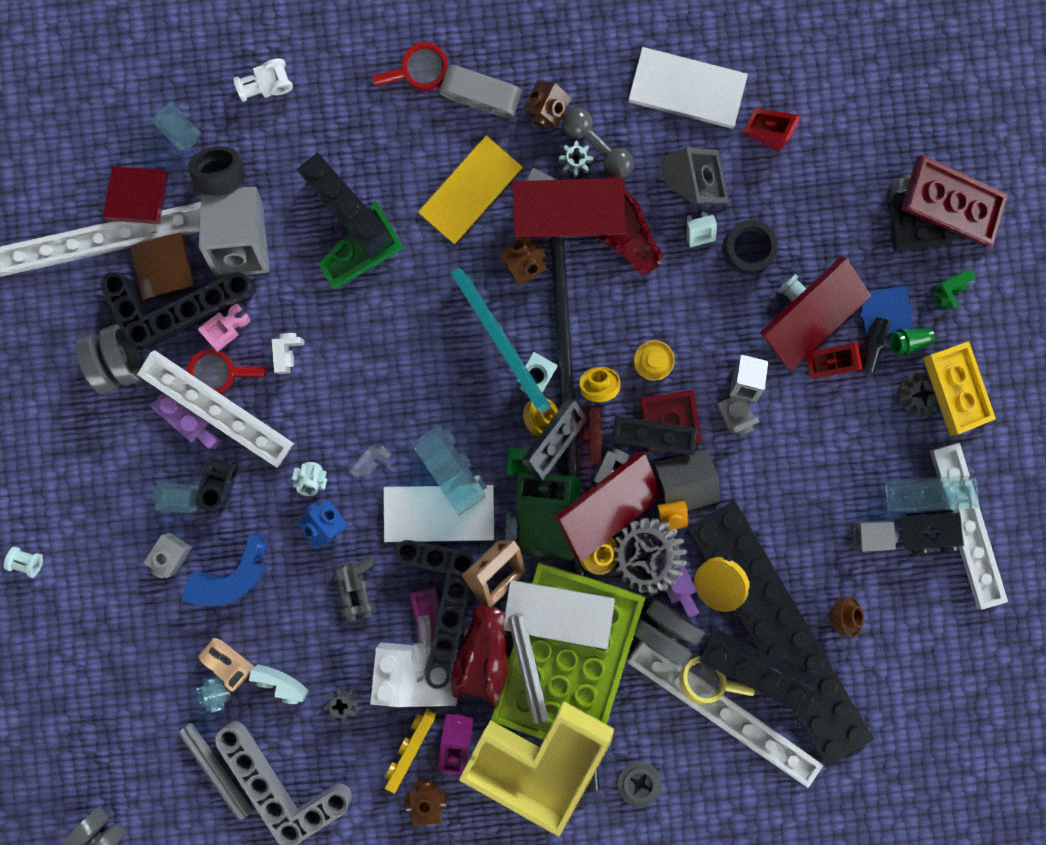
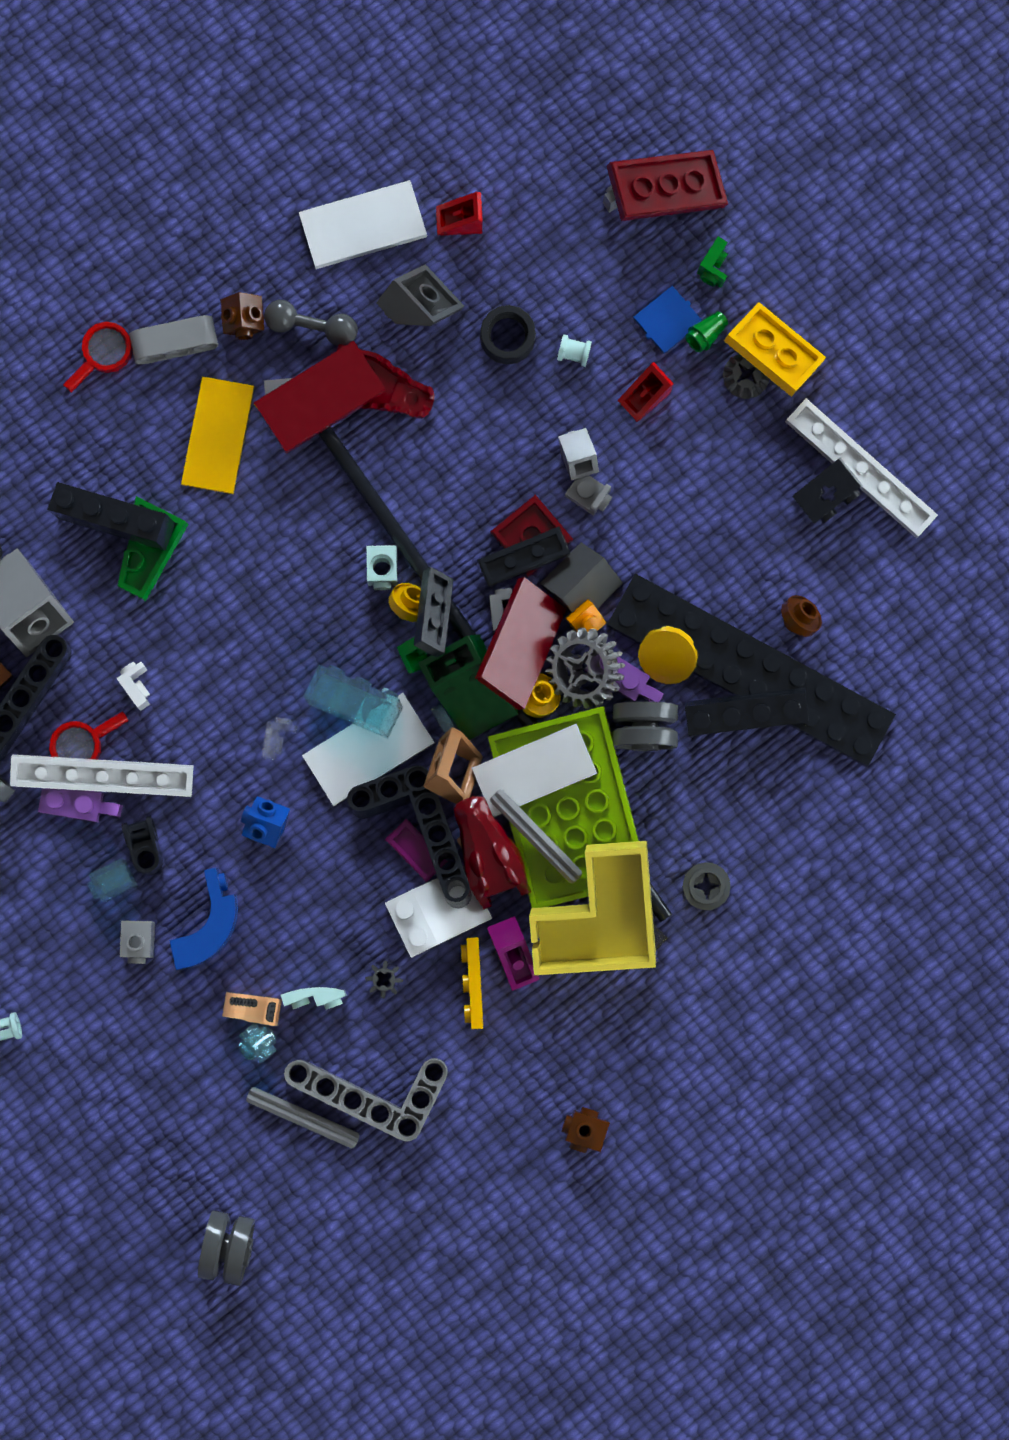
camera: 40 degrees left, 5 degrees down
bright pink plate [198,304,251,352] -> none
light aqua gear [292,462,327,496] -> none
dark grey piece [333,555,376,622] -> none
reddish brown brick [405,779,447,827] -> none
clear slope [411,615,431,682] -> none
teal tile [451,268,550,413] -> none
reddish brown brick [499,238,547,286] -> none
light aqua gear [559,141,593,178] -> none
yellow plate [579,367,620,402] -> none
clear red plate [583,408,601,463] -> none
white tile [626,640,824,788] -> none
yellow plate [633,340,675,381] -> none
piece [679,656,755,705] -> none
light aqua tile [687,212,717,247] -> none
dark red tile [760,256,871,371] -> none
light grey brick [852,520,899,552] -> none
black axle [861,317,891,373] -> none
clear light blue brick [886,476,978,512] -> none
black plate [888,194,952,252] -> none

